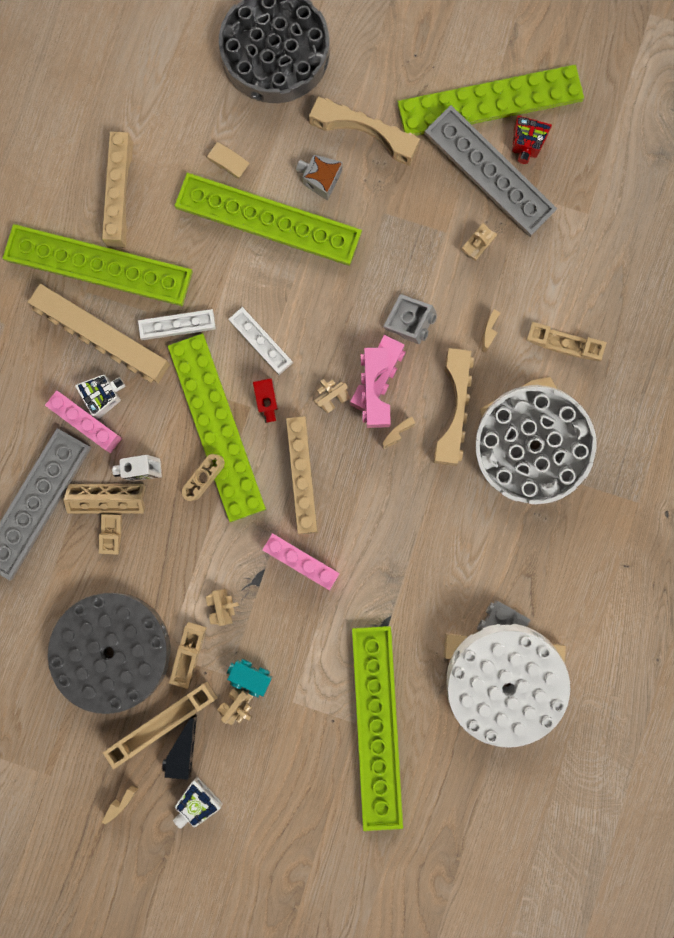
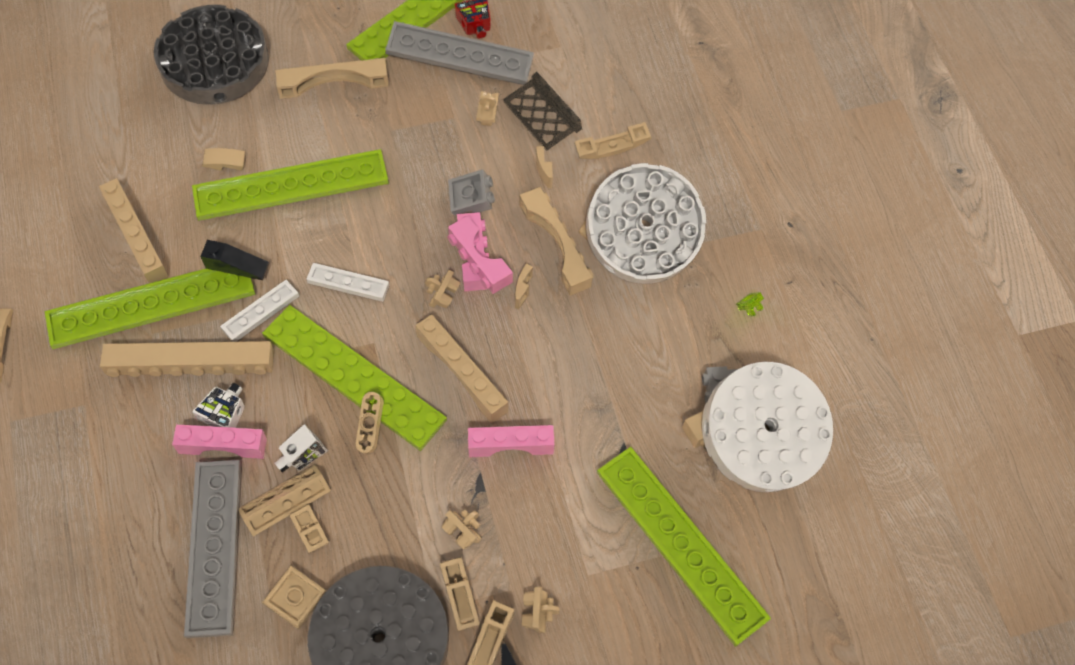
camera: 40 degrees left, 20 degrees down
teal brick [226,659,273,698] -> none
red torso [253,378,278,423] -> none
torso [296,155,343,200] -> none
none -> black slope [200,239,269,281]
none -> tan plate [262,566,326,630]
none -> clear smoke fence [503,72,582,151]
none -> clear neon green tile [736,292,764,317]

